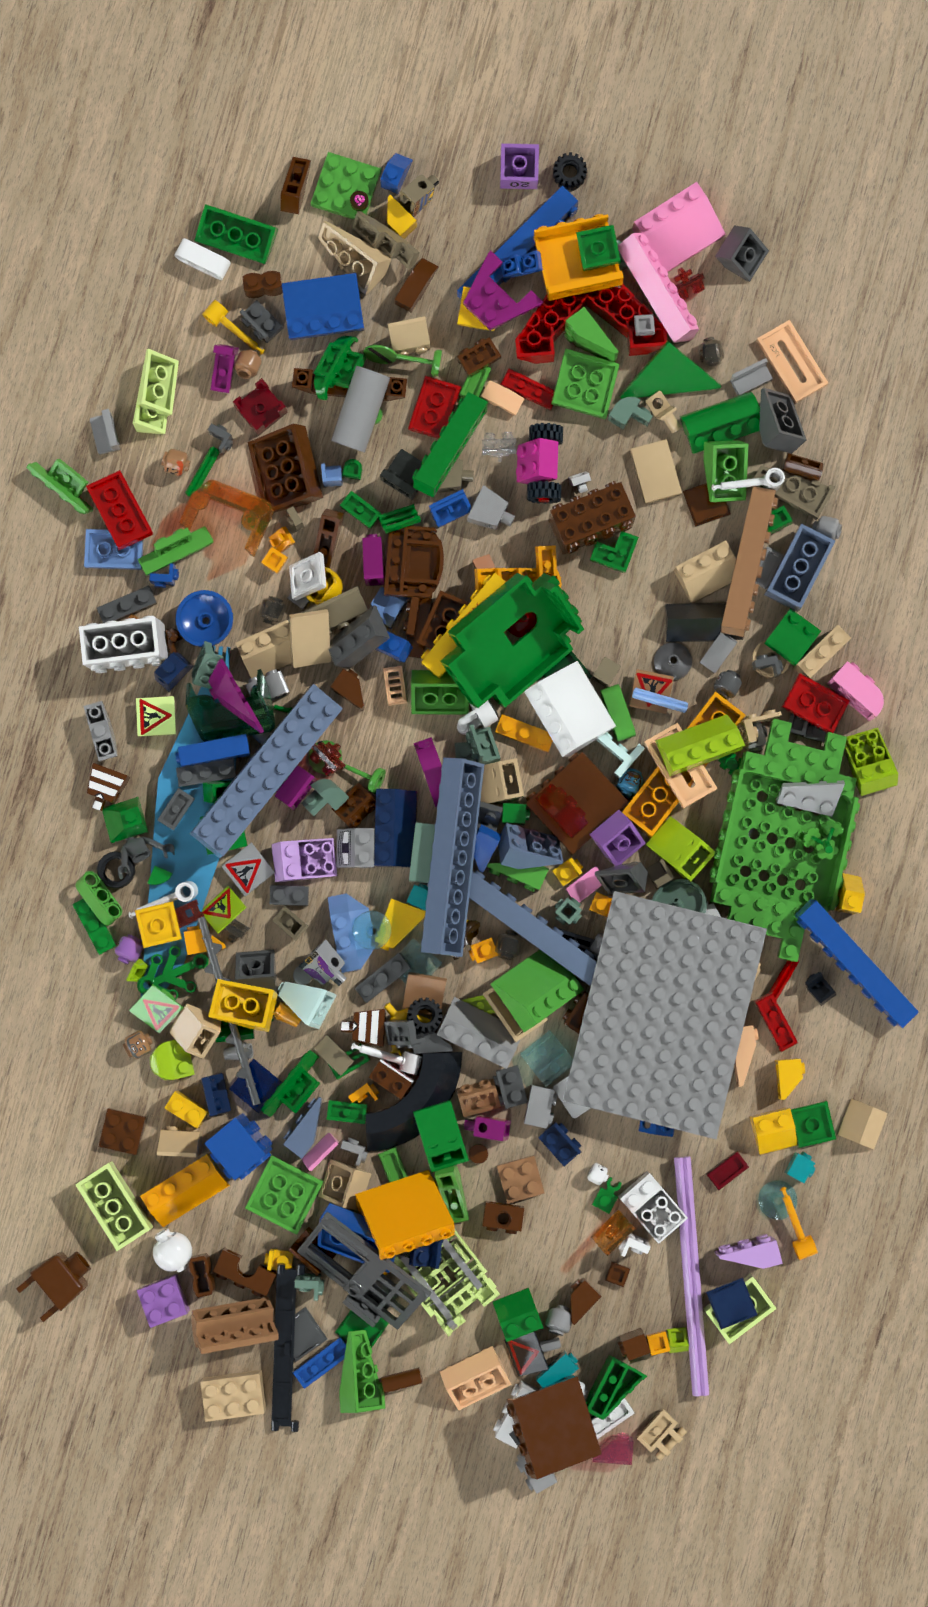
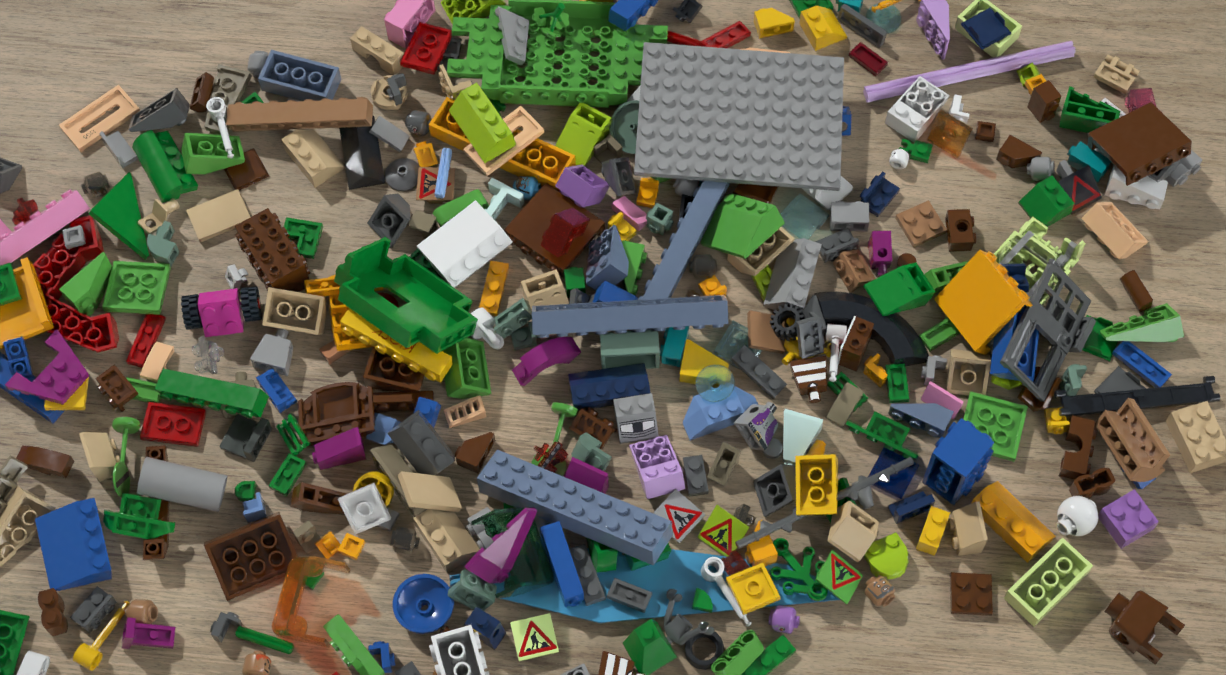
camera: 100 degrees left, 20 degrees down
lime slope [126,959,149,982] -> none
dark red panel [233,378,288,436] -> none
green slope [764,608,821,666] -> none
none -> tan slope [262,287,327,335]
none -> dark grey slope [367,193,410,248]
none -> light orange bracket [413,141,438,167]
none -> dark grey plate [837,4,888,48]

